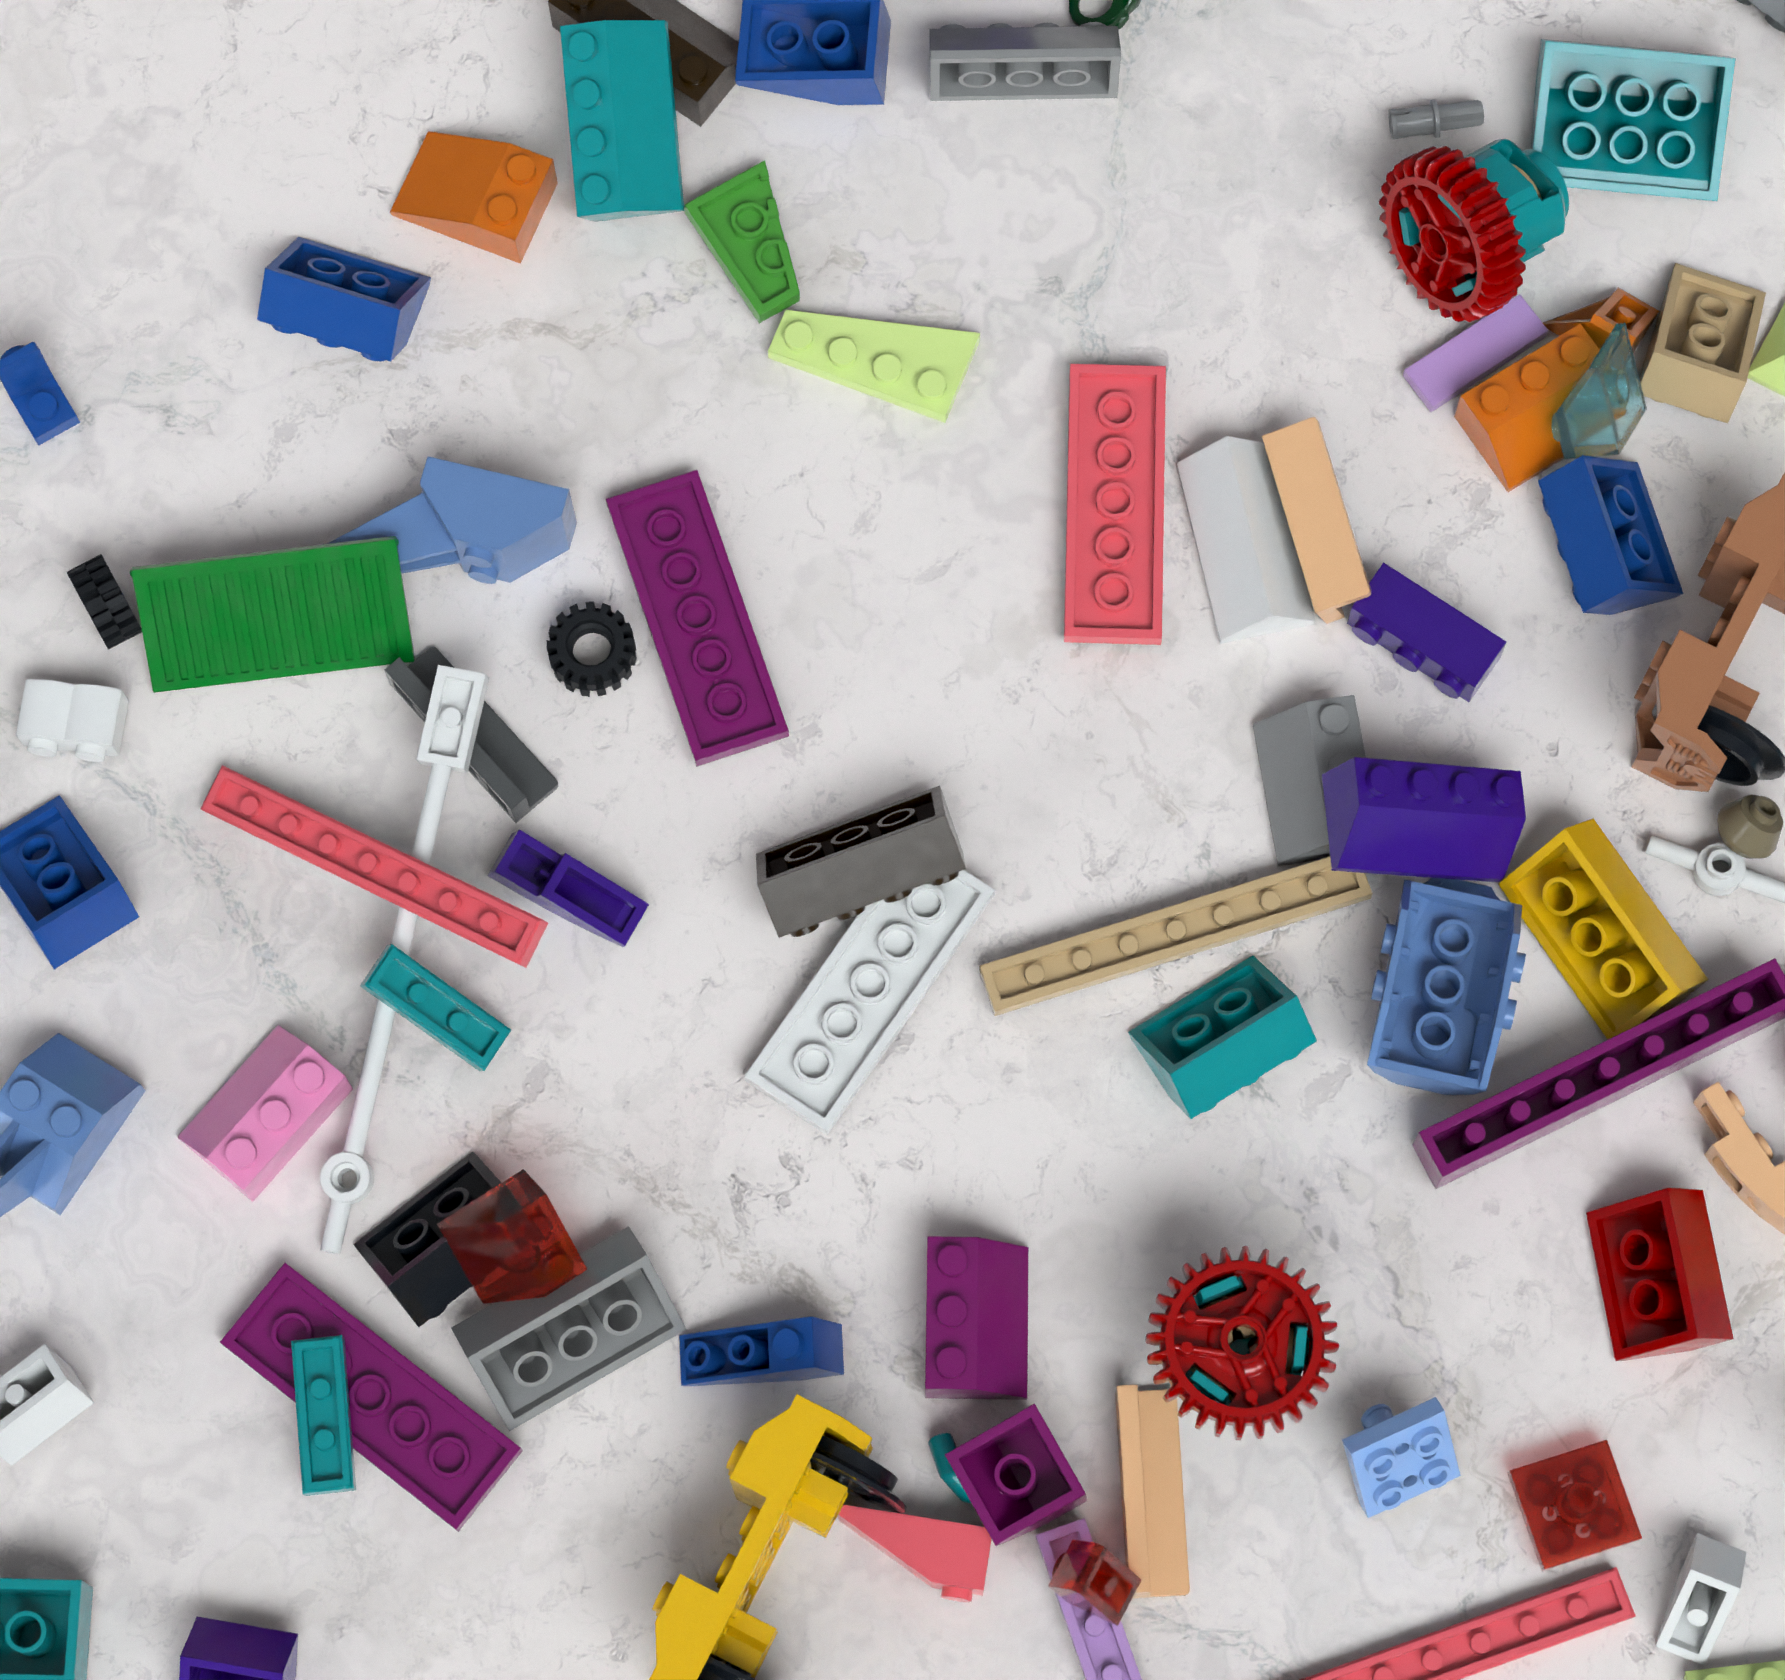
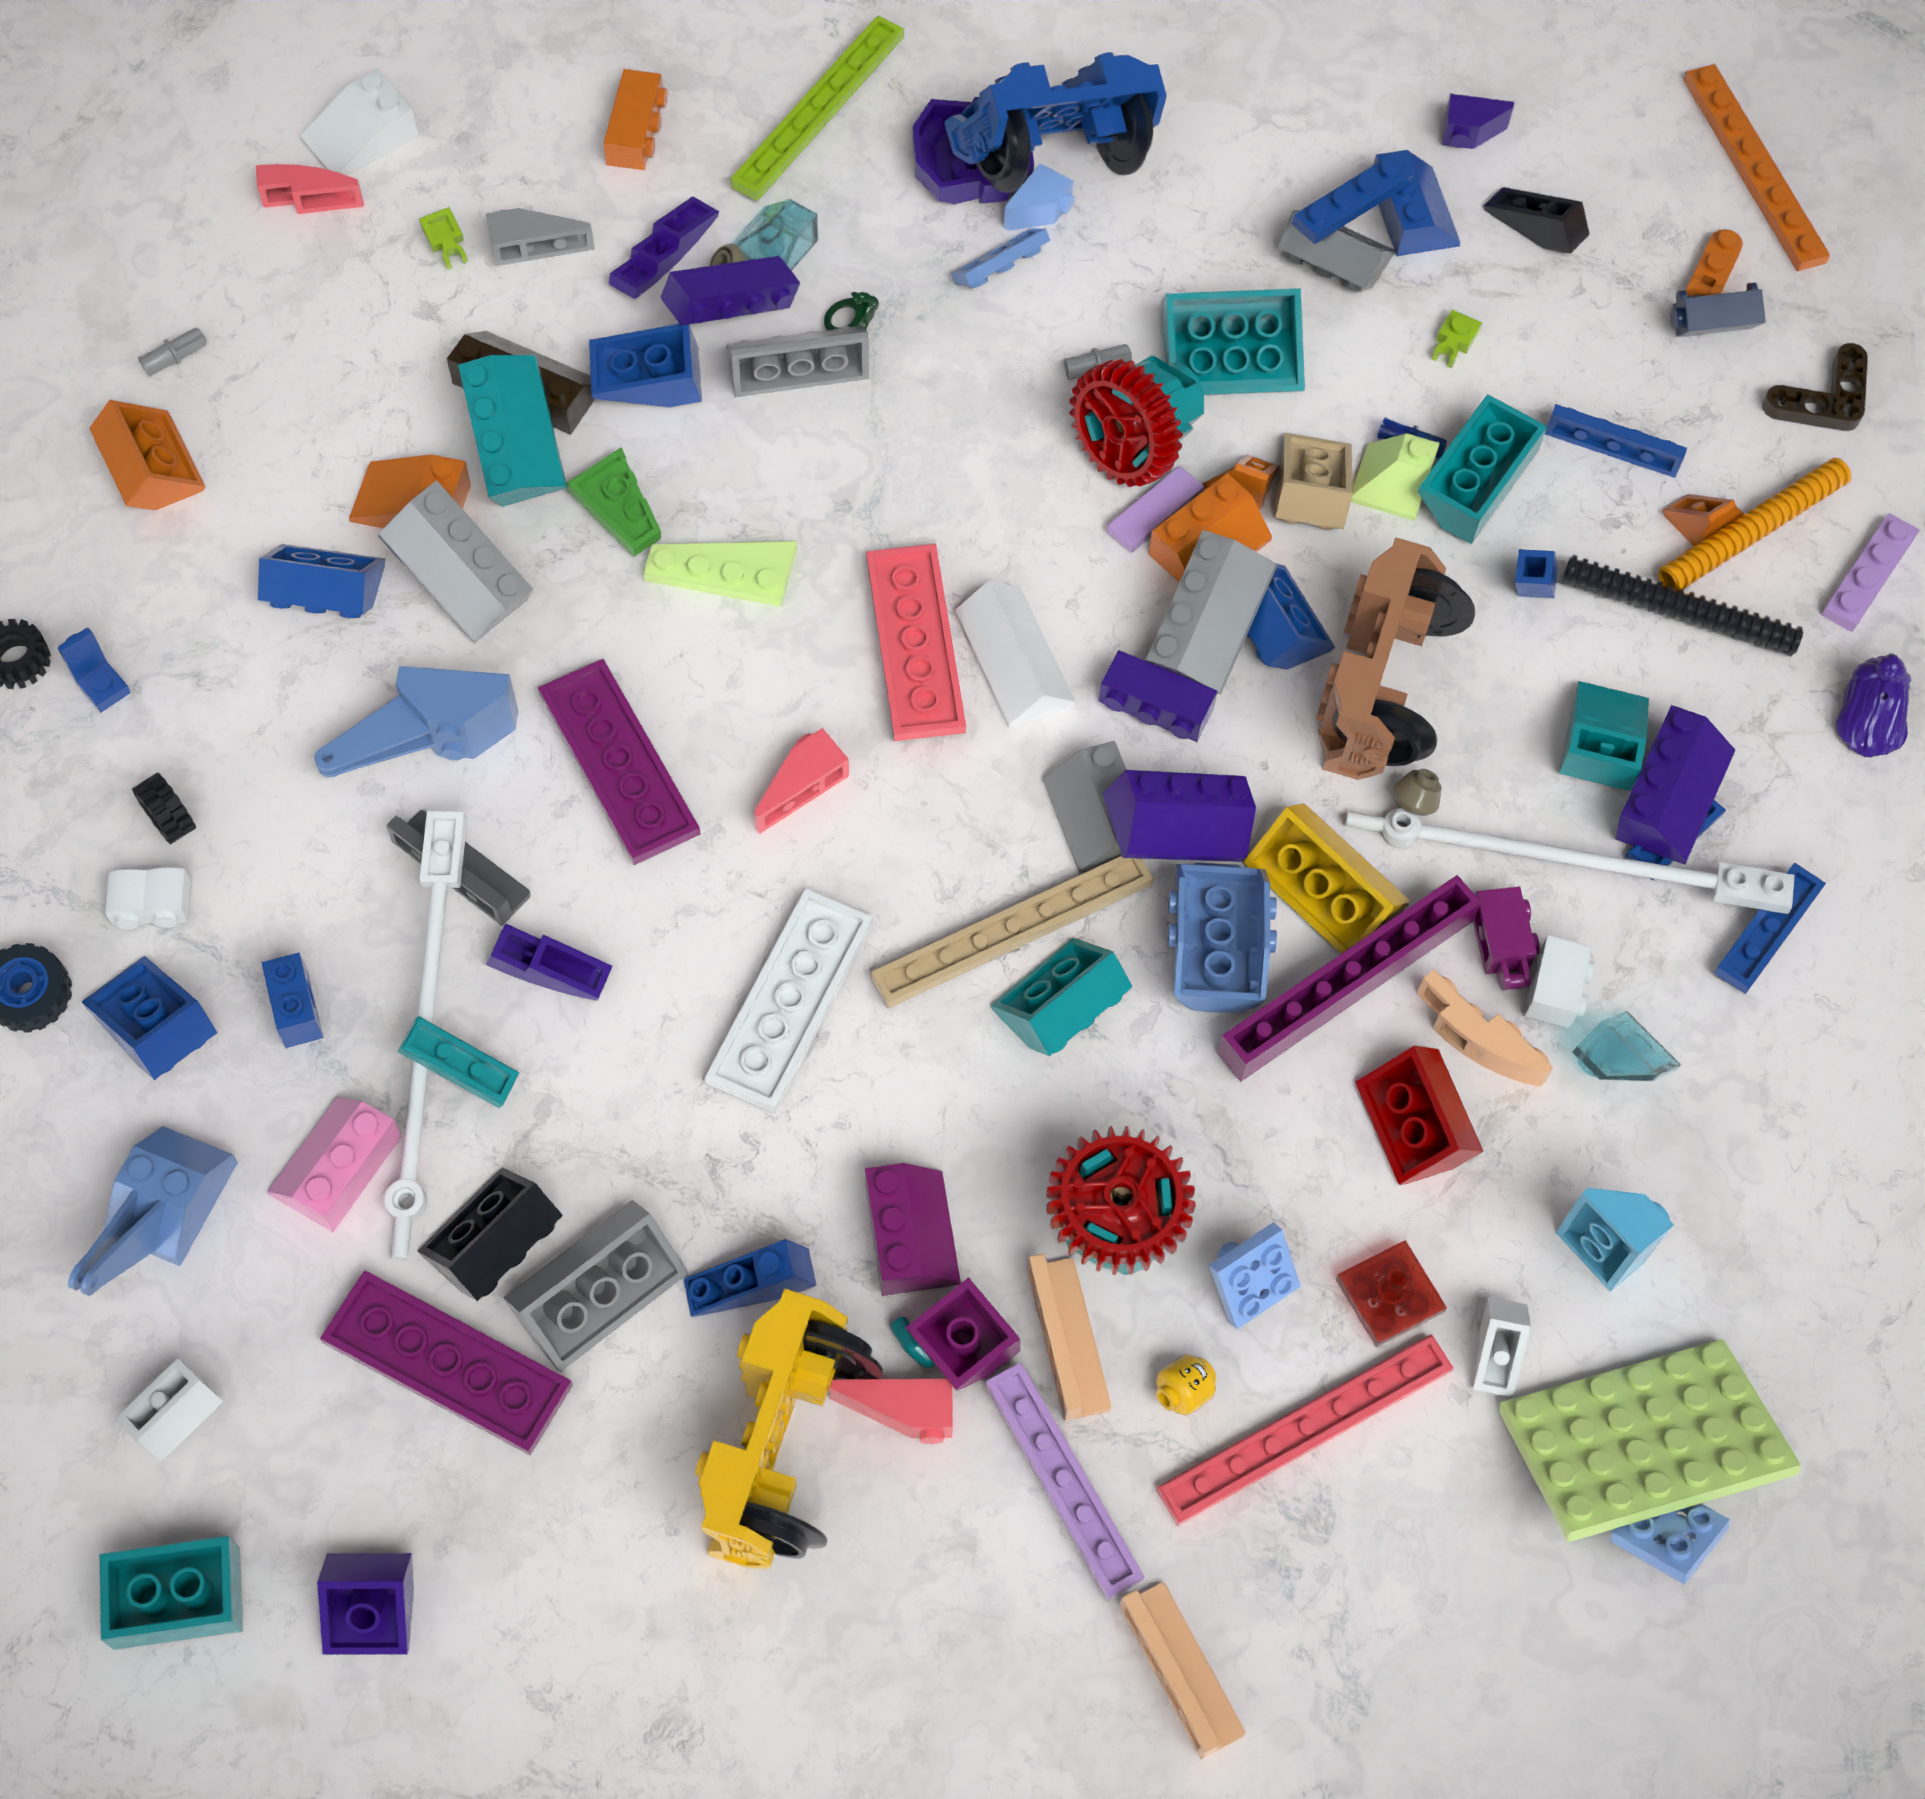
camera: 15 degrees left, 10 degrees down
green window [130,536,415,693] -> none
coral tile [200,765,548,968] -> none
teal tile [291,1335,356,1496] -> none
clear red slope [437,1169,587,1304] -> none
black tyre [546,601,637,697] -> none
slope [756,786,966,938] -> none
clear red slope [1048,1540,1142,1626] -> none
light nougat panel [1262,417,1371,624] -> none
clear light blue slope [1551,323,1647,459] -> none
none -> orange slope [89,400,206,510]
none -> blue brick [261,952,324,1048]
none -> light grey slope [378,480,533,644]
none -> coral slope [754,728,849,834]
none -> light grey slope [1146,530,1277,695]
none -> yellow head [1156,1354,1217,1416]

